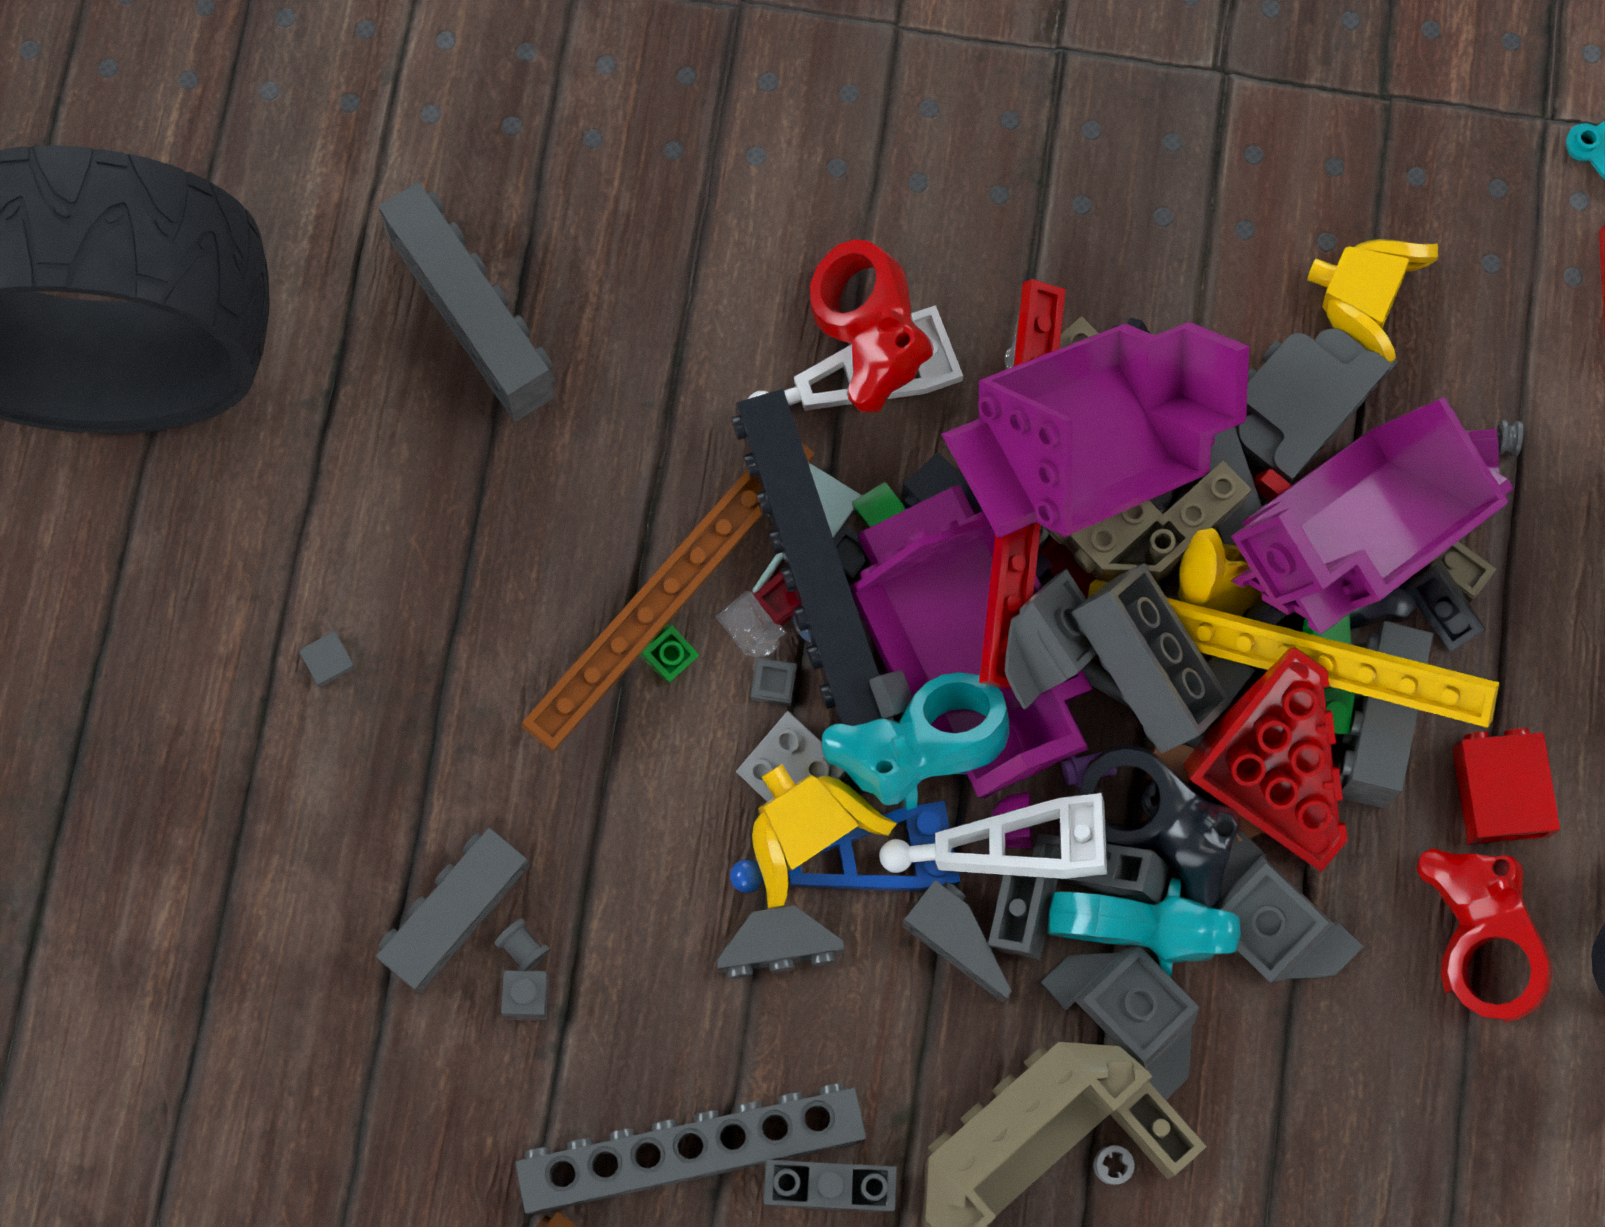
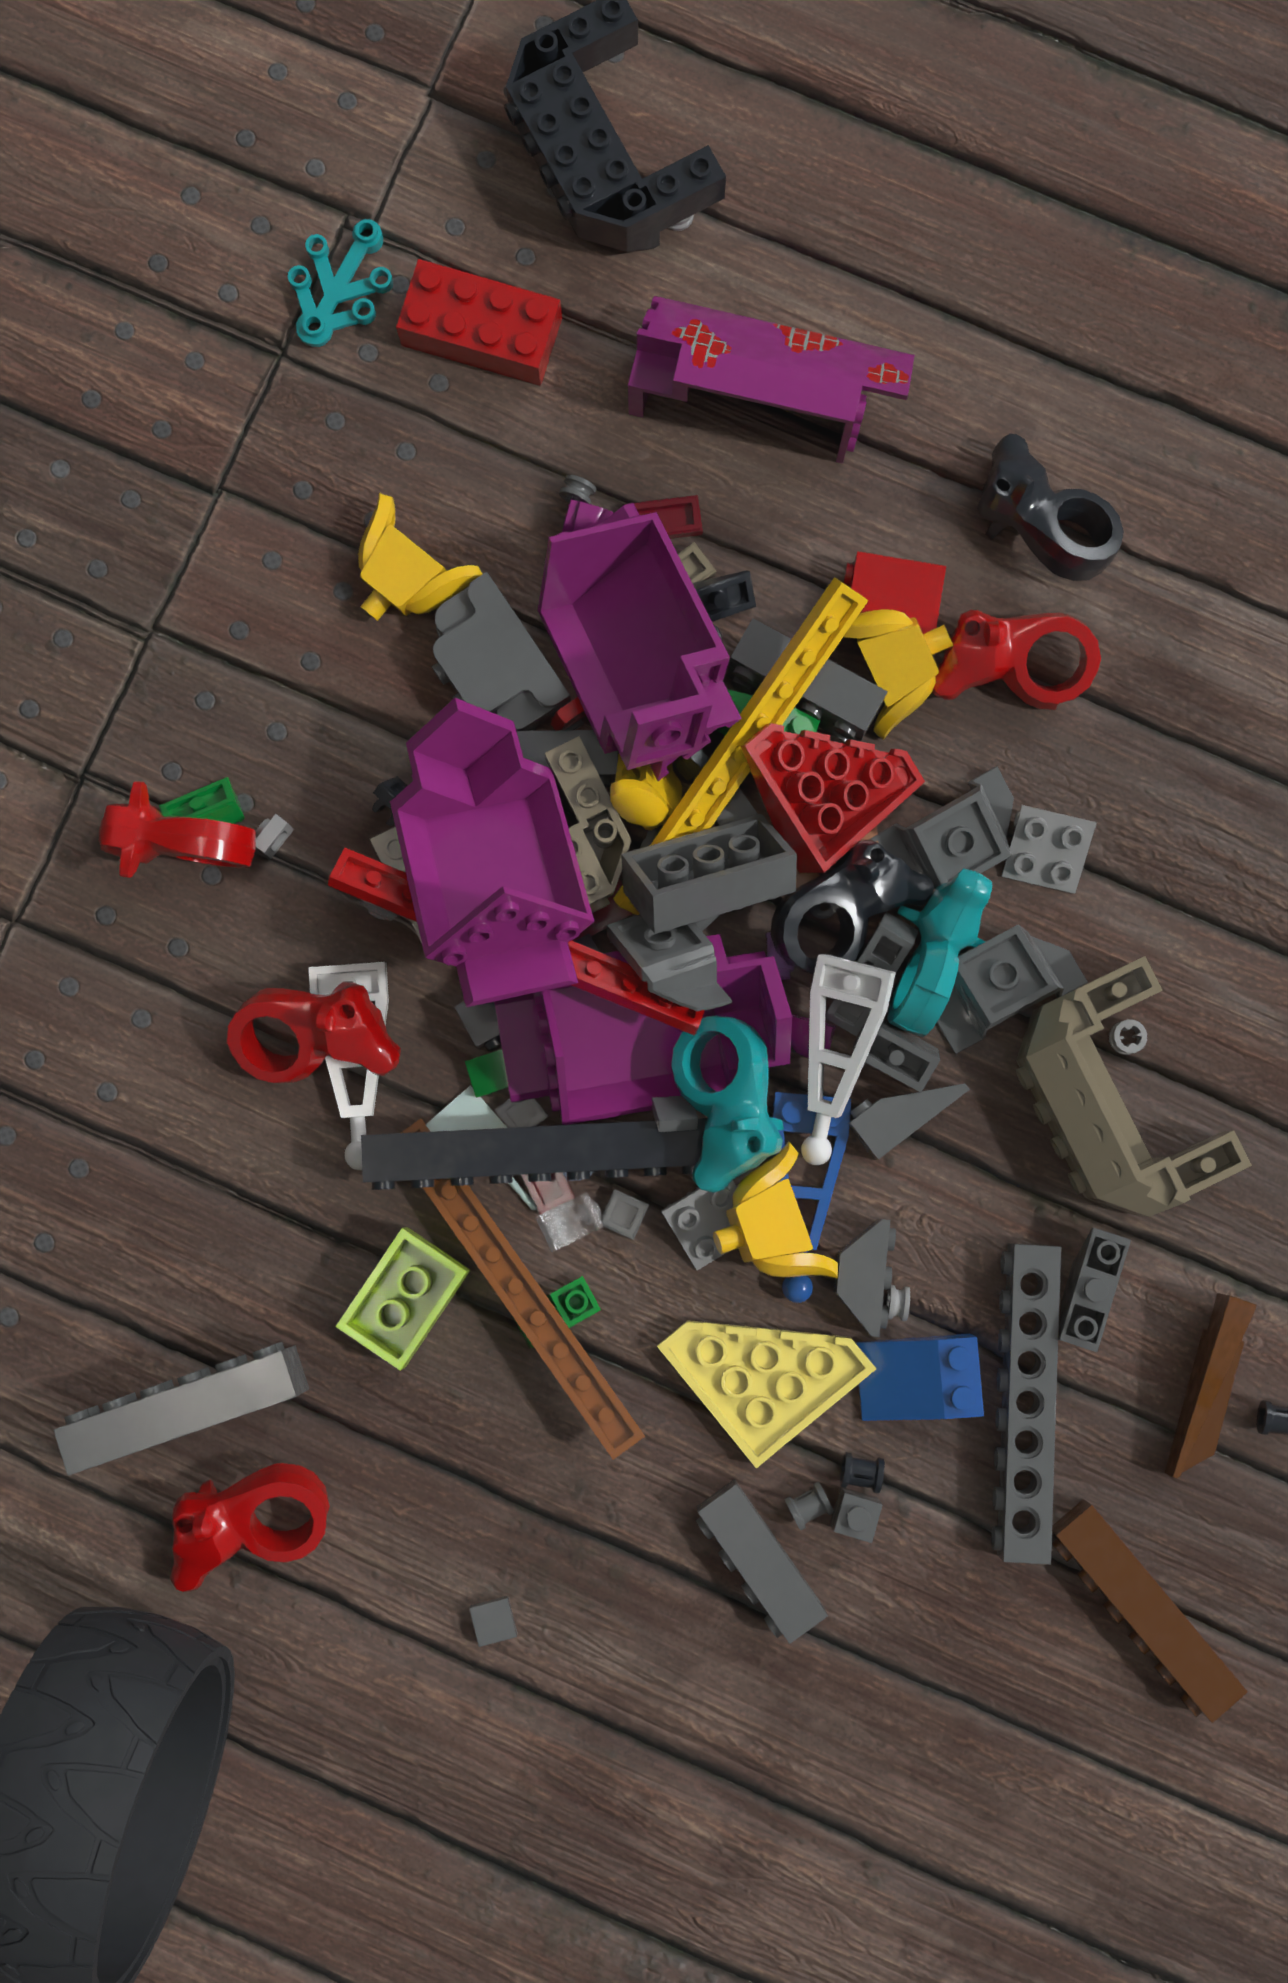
camera: 70 degrees left, 10 degrees up
none -> red animal [99,781,256,878]
none -> green slope [159,777,245,824]
none -> red animal [170,1463,330,1592]
none -> light grey plate [256,814,294,859]
none -> lime brick [336,1227,470,1371]
none -> dark red tile [625,495,703,539]
none -> light yellow plate [657,1320,876,1468]
none -> black bush [840,1452,885,1494]
none -> yellow torso [844,609,953,740]
none -> blue slope [855,1334,984,1421]
none -> light grey bush [886,1285,910,1321]
none -> light grey hinge [1002,805,1097,894]

